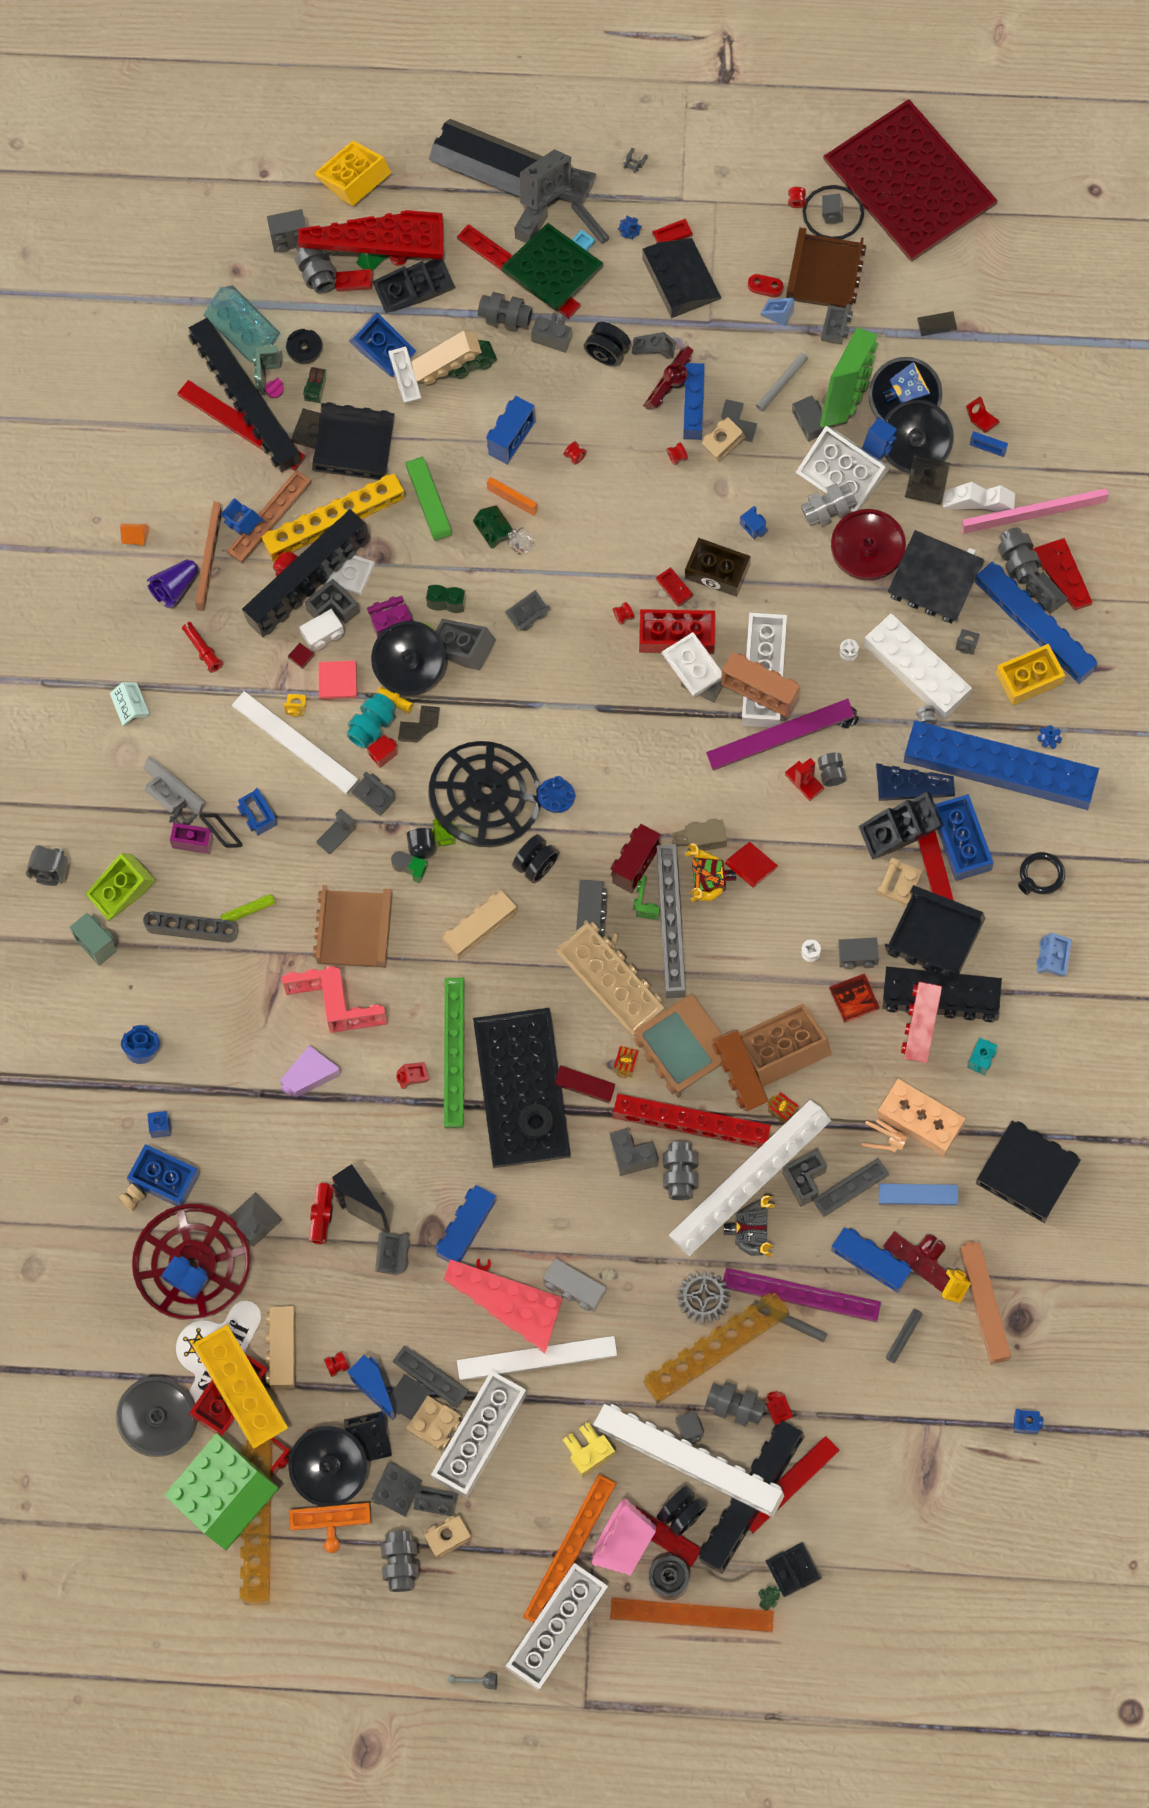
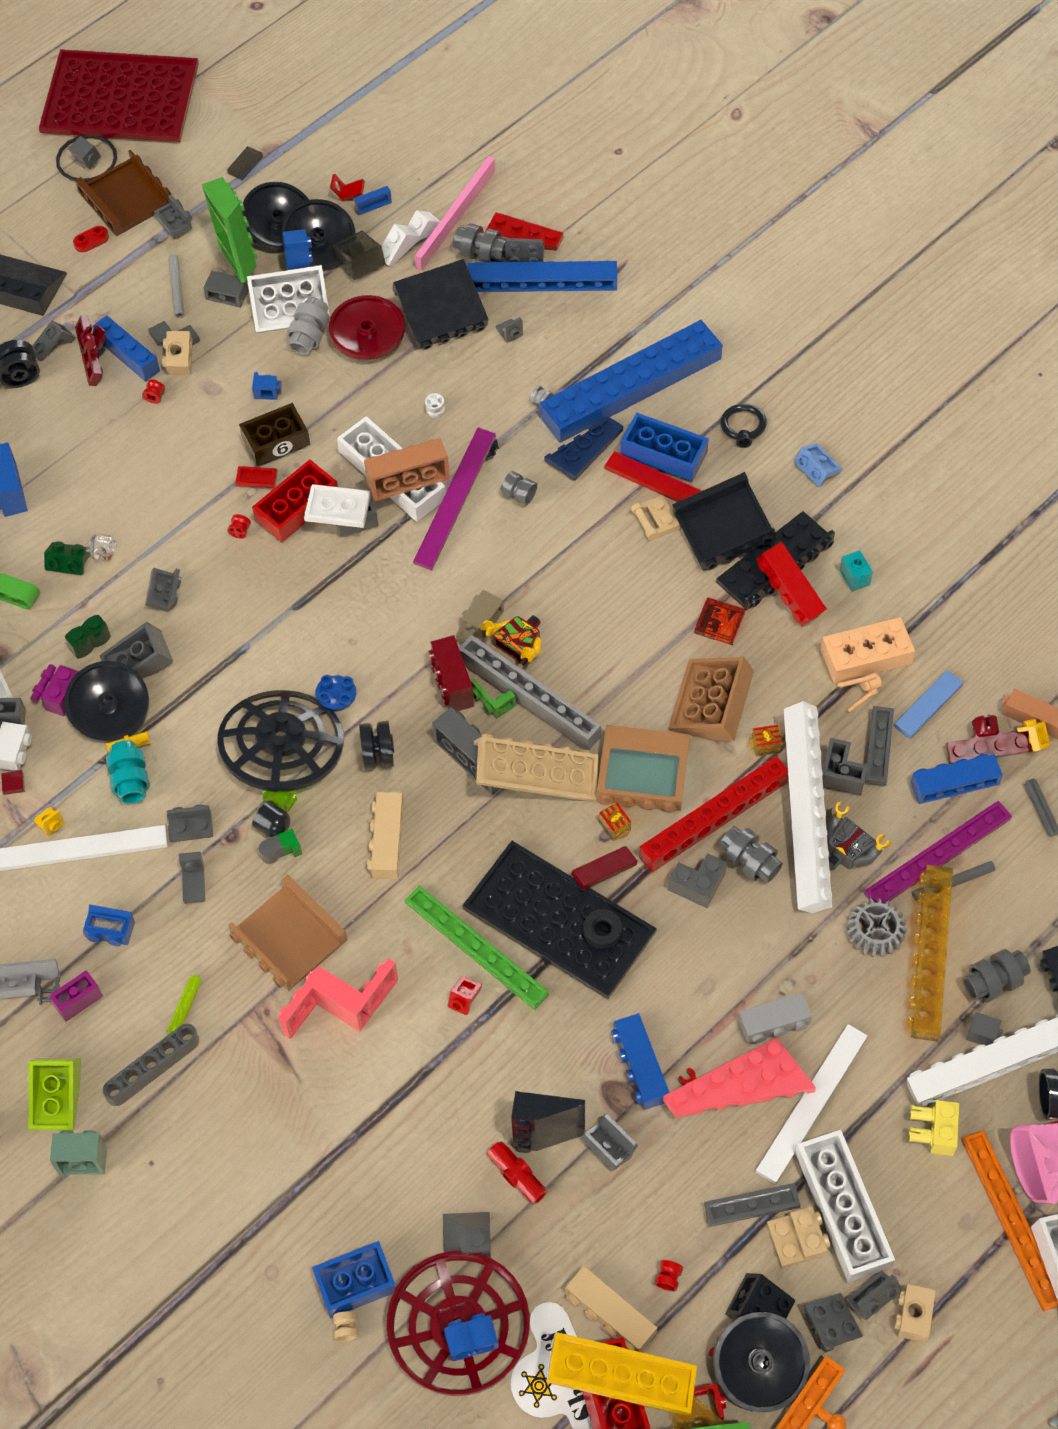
camera: 50 degrees left, 10 degrees down
blue cone [121,1025,160,1064] -> none
blue brick [147,1111,171,1138] -> none
black piece [199,813,243,848] -> none
lavender slope [280,1045,341,1098] -> none
coral tile [319,661,357,699] -> none
blue slope [347,1355,396,1420] -> none
red brick [367,734,398,768] -> none
dark grey piece [380,1531,419,1592] -> none
dark grey piece [389,1374,432,1420] -> none
clear smoke tile [398,705,440,743] -> none
orange tile [487,477,537,516] -> none
red wheel [564,441,587,465] -> none
dark orange brick [712,1030,769,1111] -> none
red tile [725,841,778,888] -> none
medium blue slope [761,298,794,327] -> none
red bracket [763,1391,793,1425] -> none
red bracket [785,758,824,801] -> none
red wheel [788,187,806,208] -> none
white wheel [801,939,821,962] -> none
dark grey brick [838,937,879,970] -> none
black slope [859,792,944,860] -> none
white brick [864,614,972,721] -> none
blue torso [883,362,930,404] -> none
black panel [976,1121,1081,1223] -> none
yellow brick [996,644,1065,706] -> none
blue plant [1037,725,1062,749] -> none

